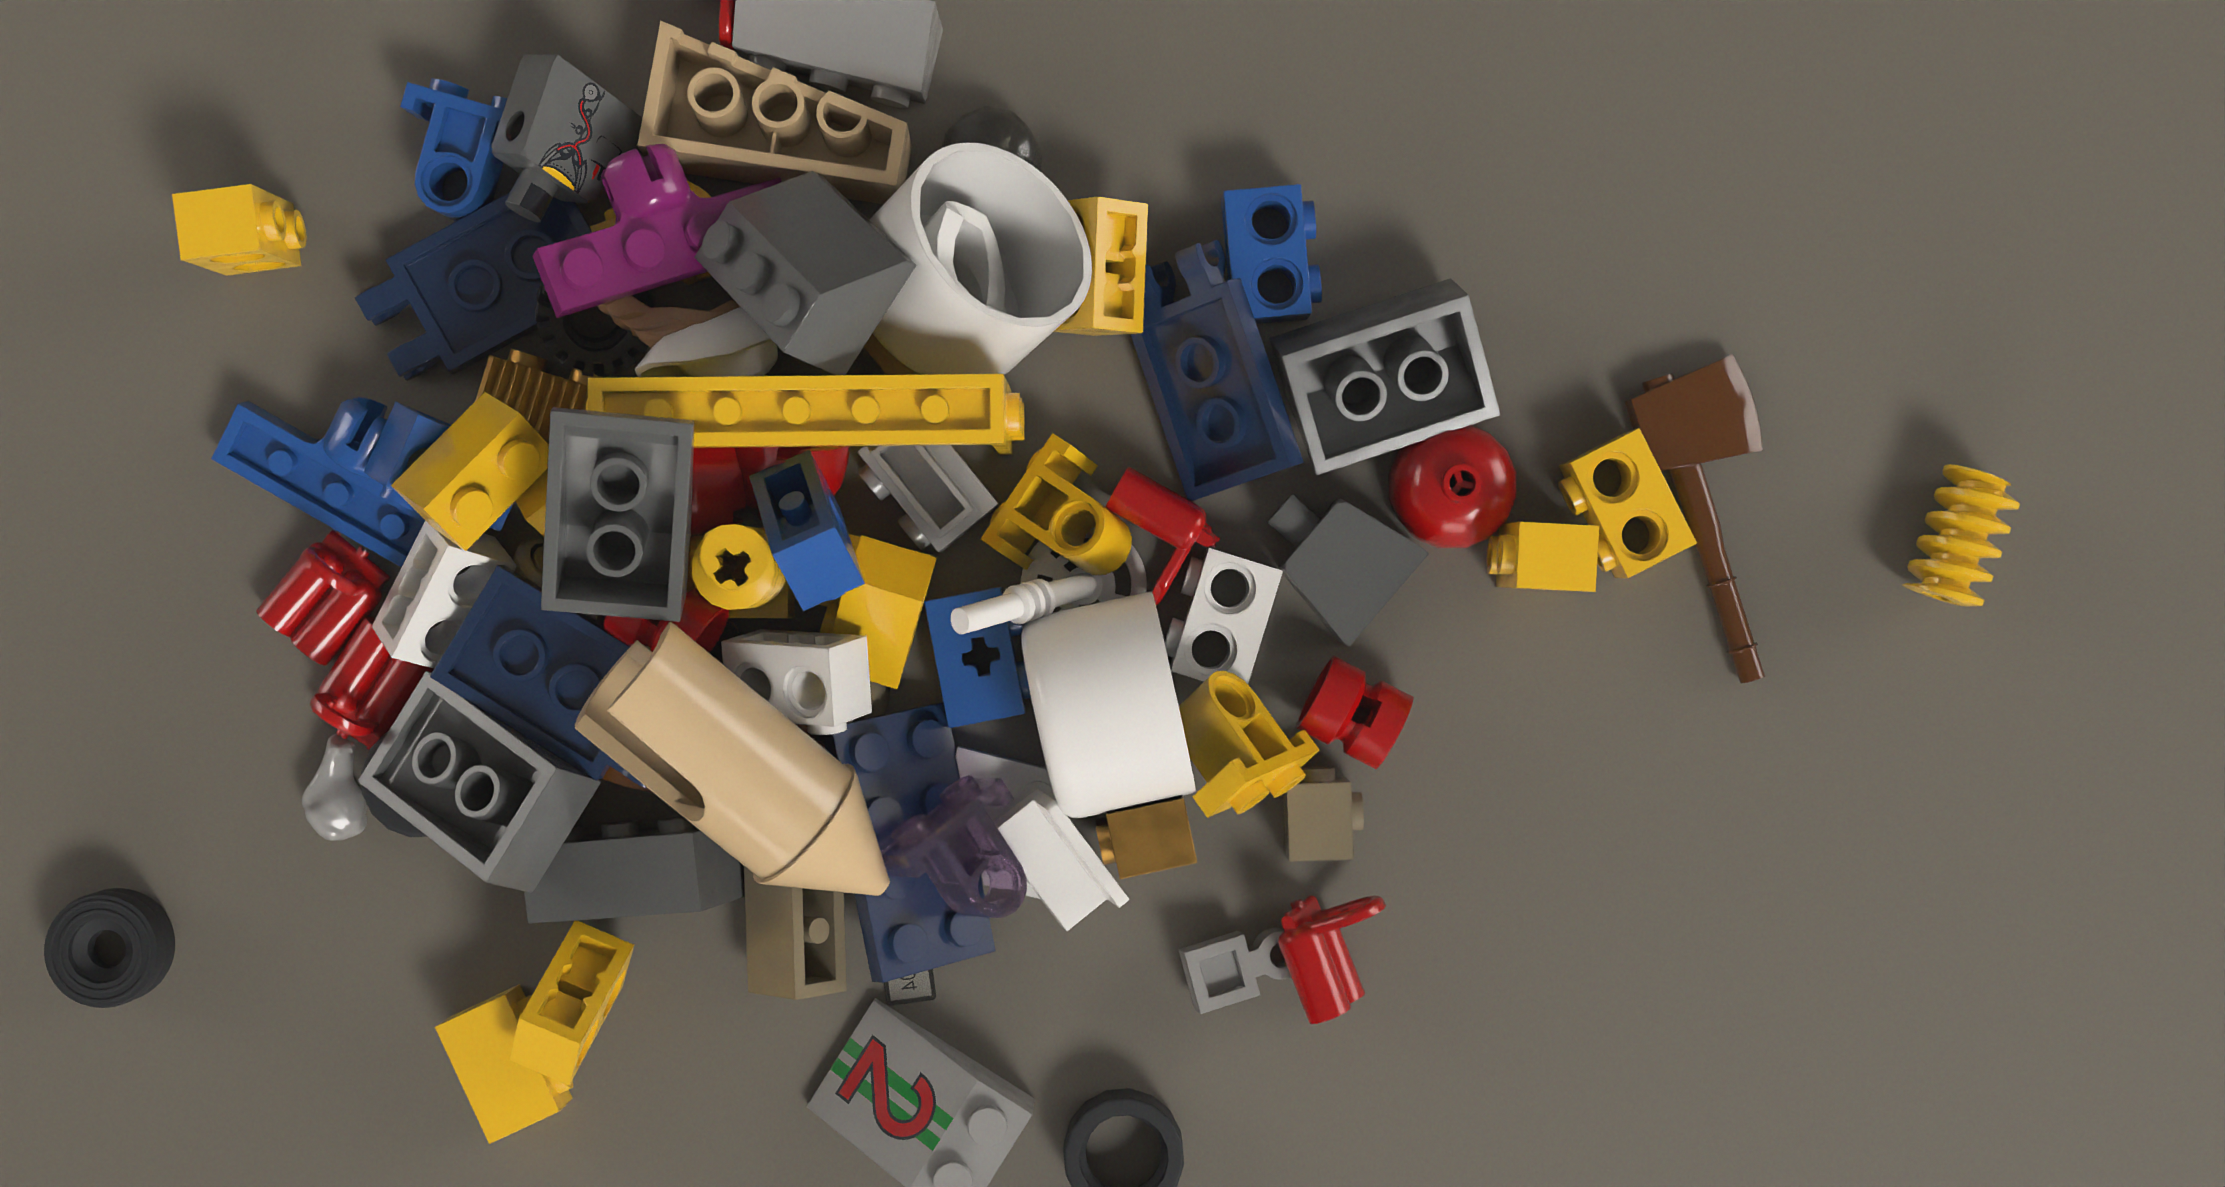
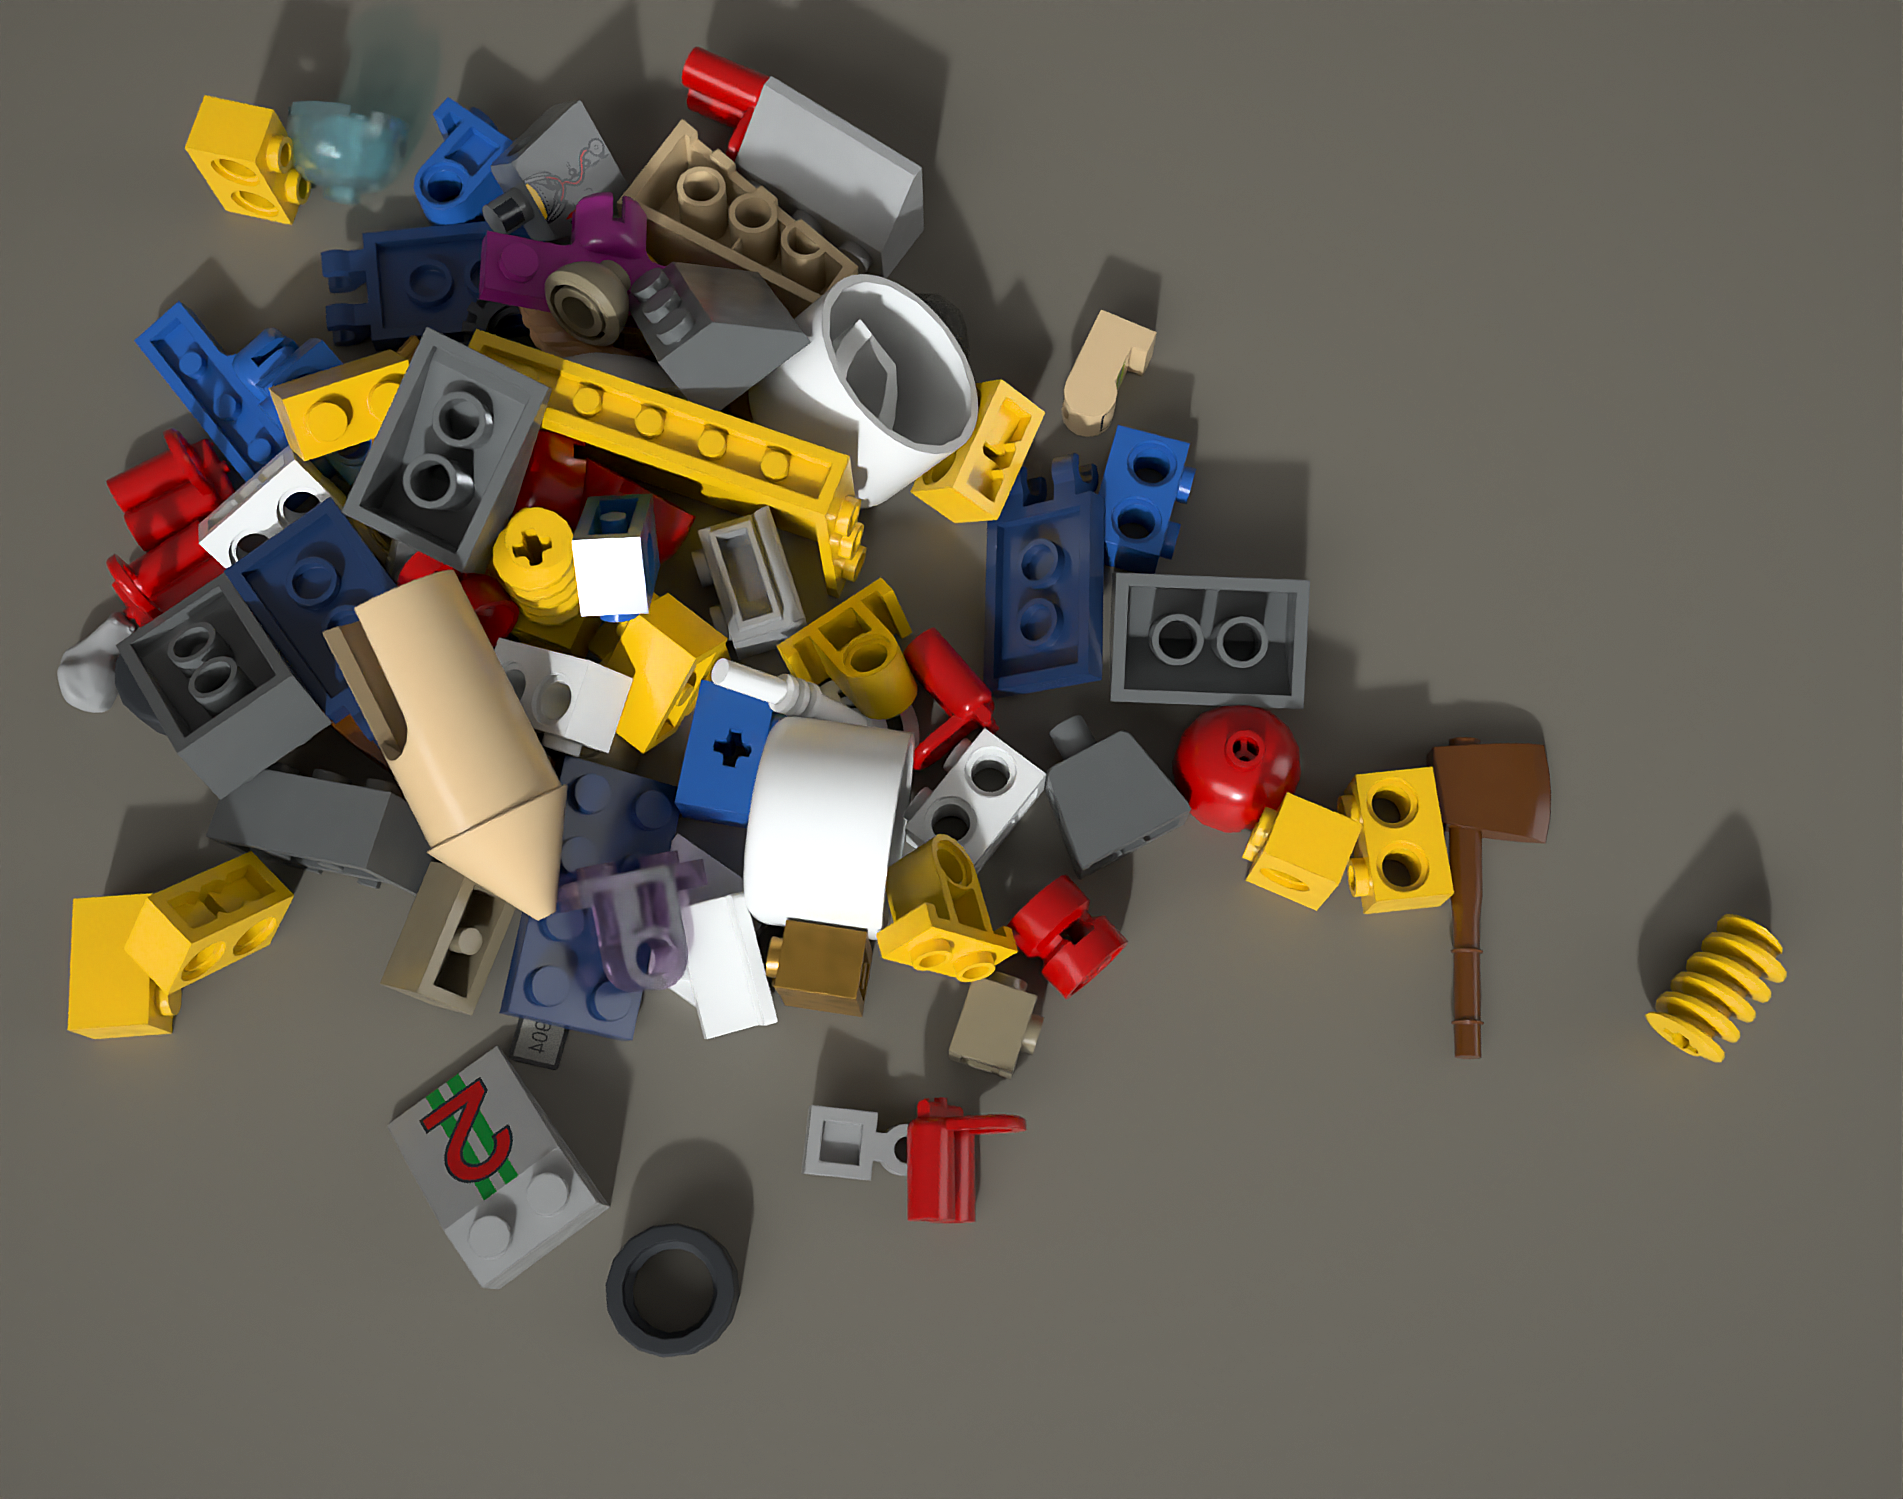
camera: 20 degrees right, 15 degrees down
none -> clear light blue cylinder [286,101,409,205]
none -> dark tan brick [544,260,631,346]
none -> tan leg [1062,309,1157,437]

